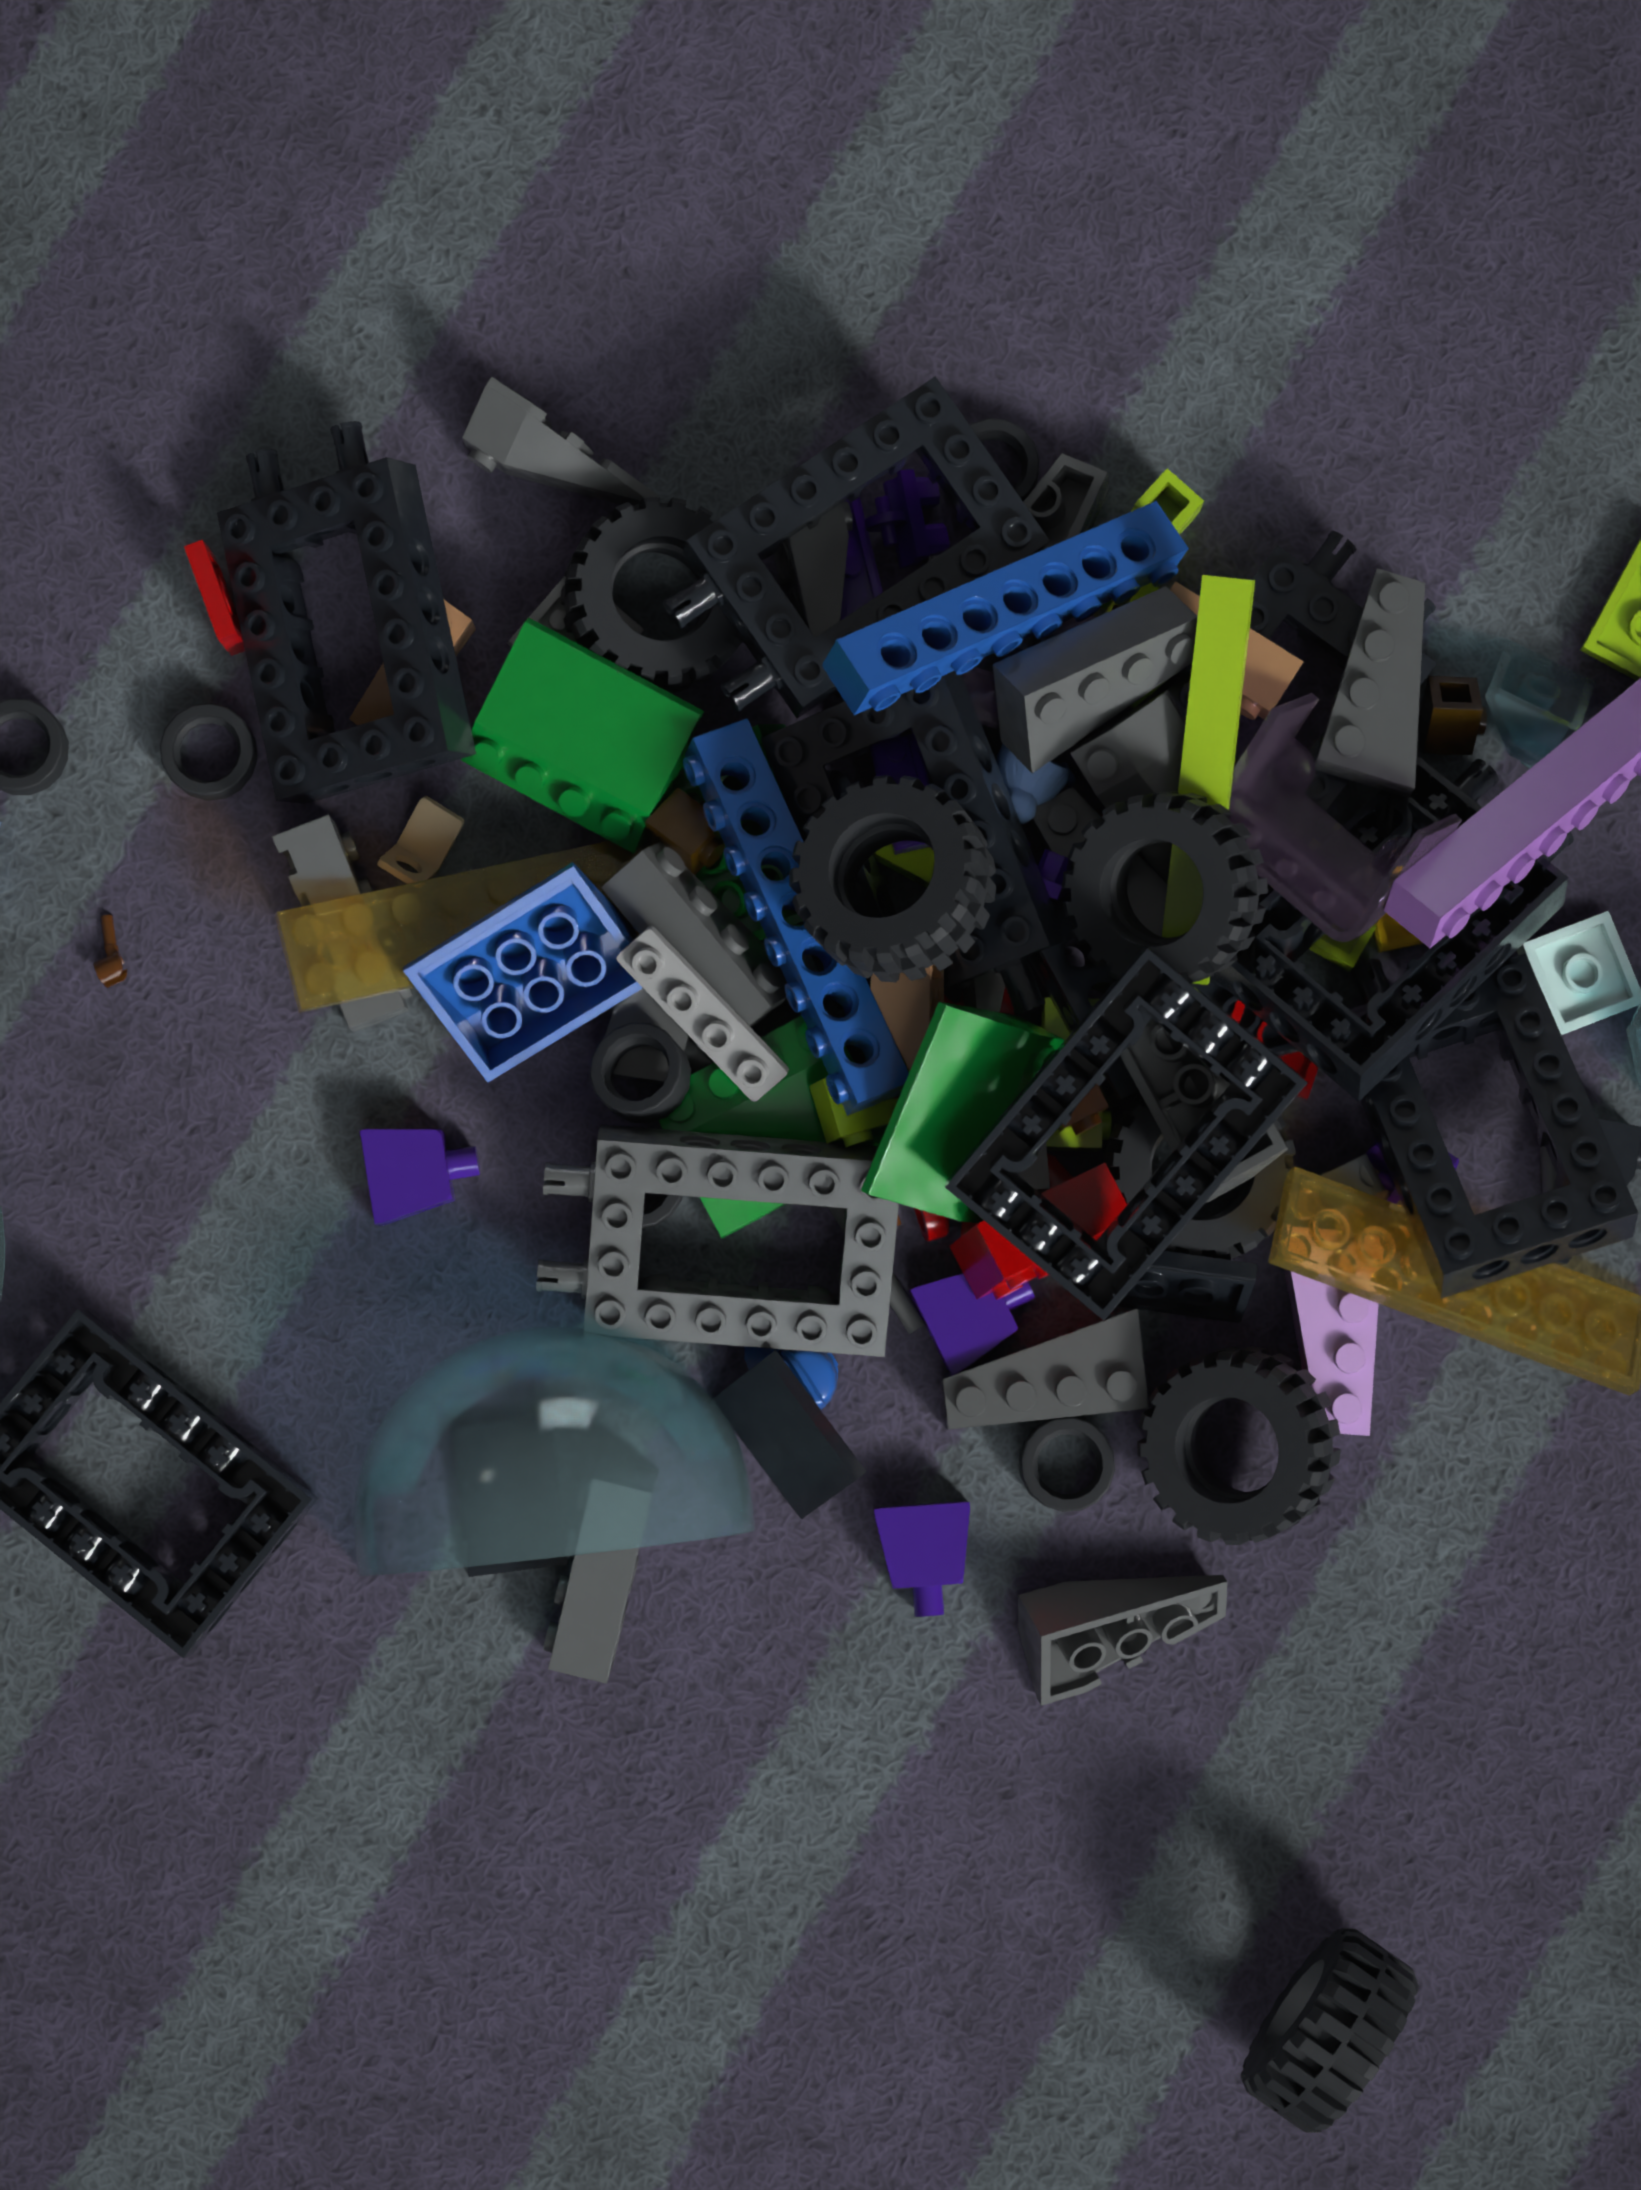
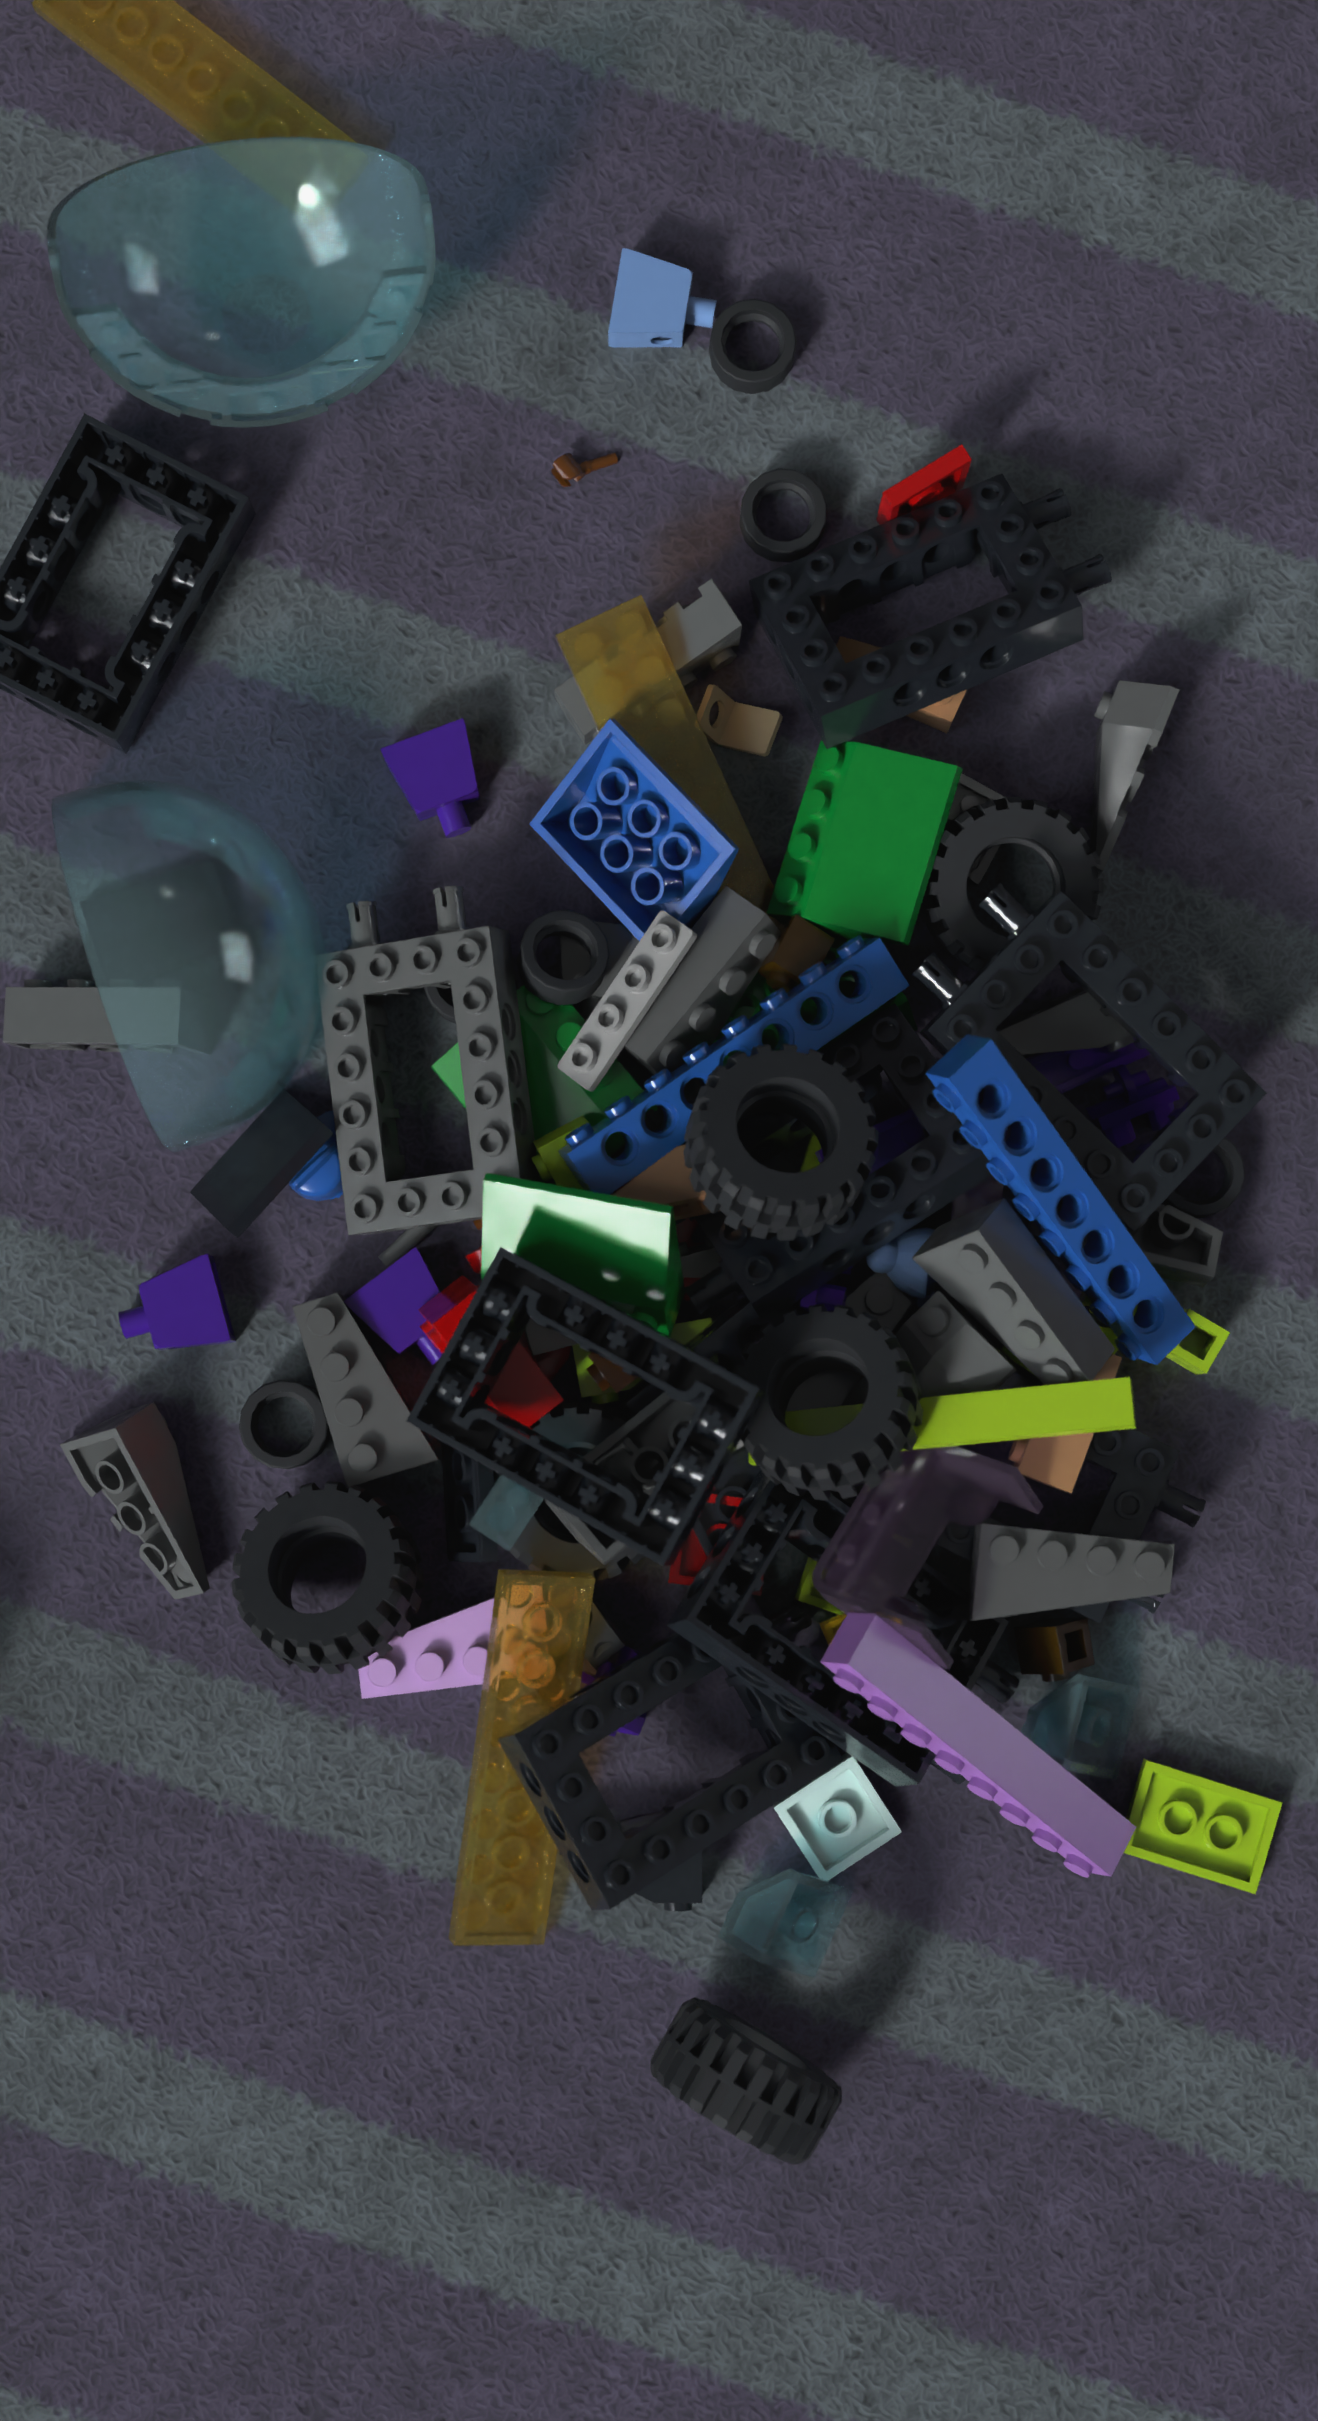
camera: 75 degrees right, 0 degrees up
none -> clear light blue plate [468,1475,544,1551]

